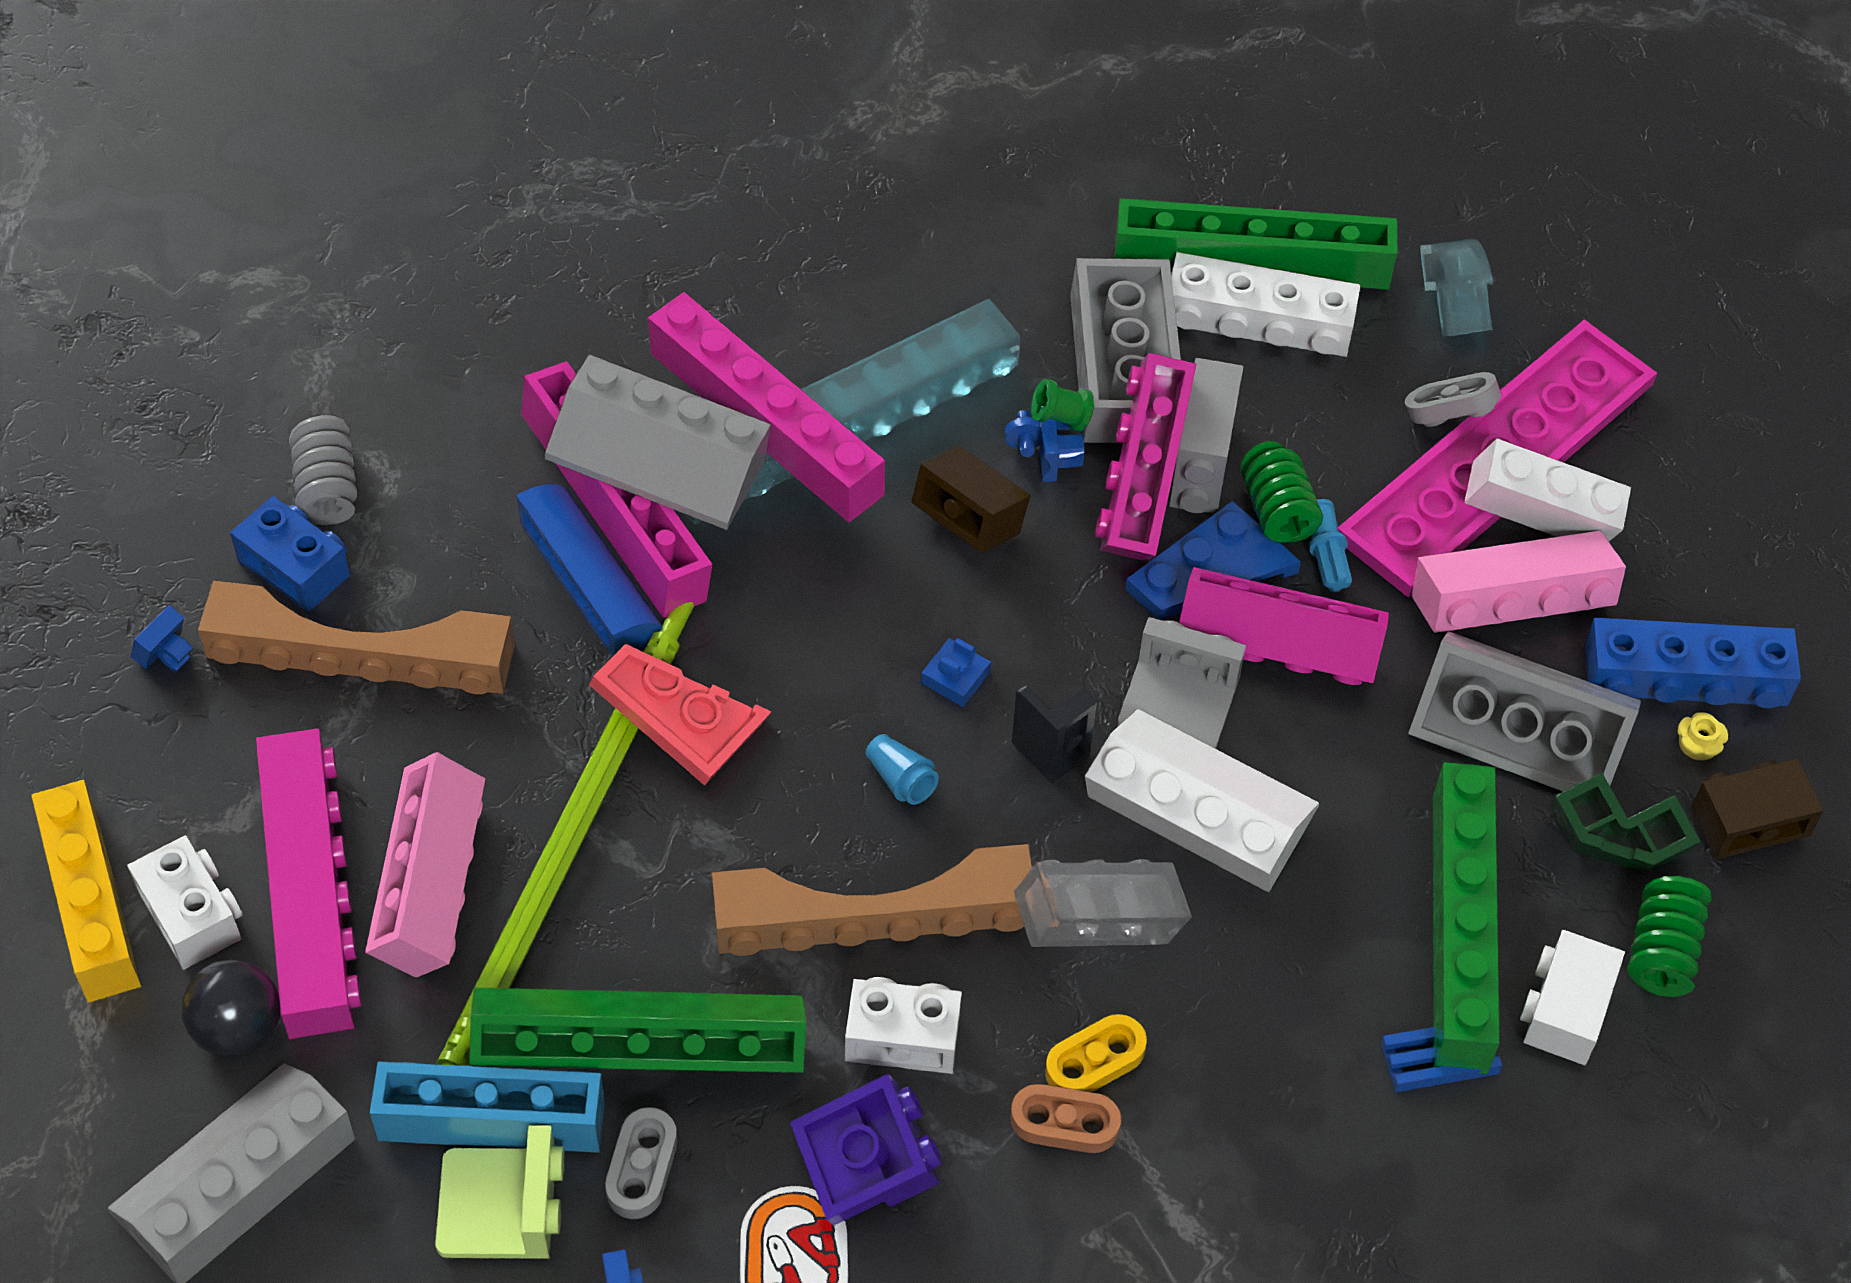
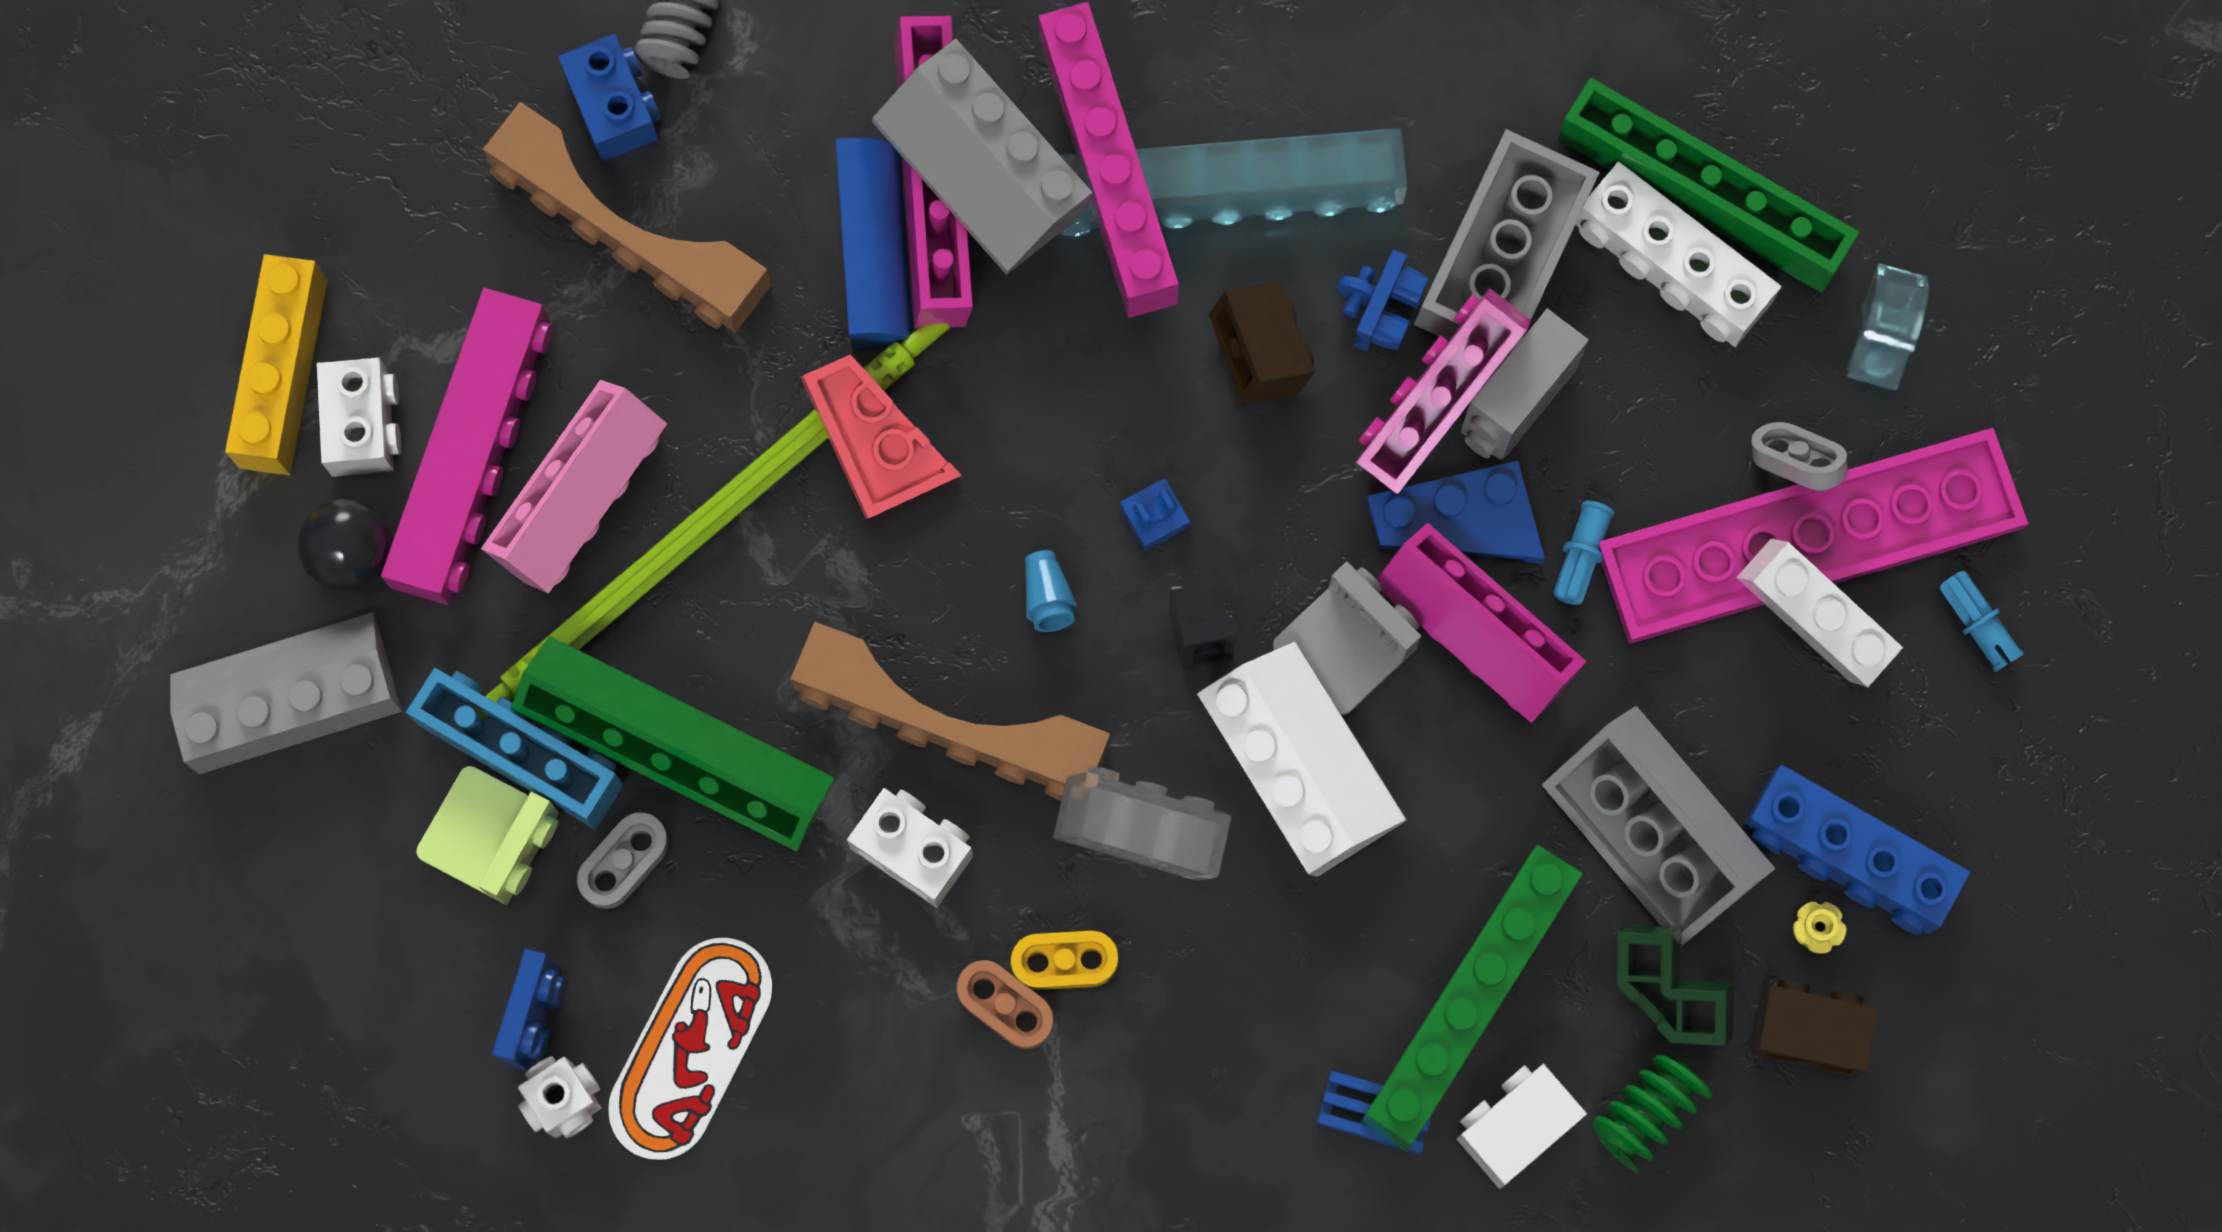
camera: 30 degrees right, 20 degrees up
blue tile [130,605,193,672] -> none
dark purple plate [790,1074,943,1225] -> none
green bush [1031,379,1094,432] -> none
green piece [1240,441,1323,543] -> none
bright pink brick [1411,531,1626,633] -> none
none -> dark azure axle [1940,571,2024,672]

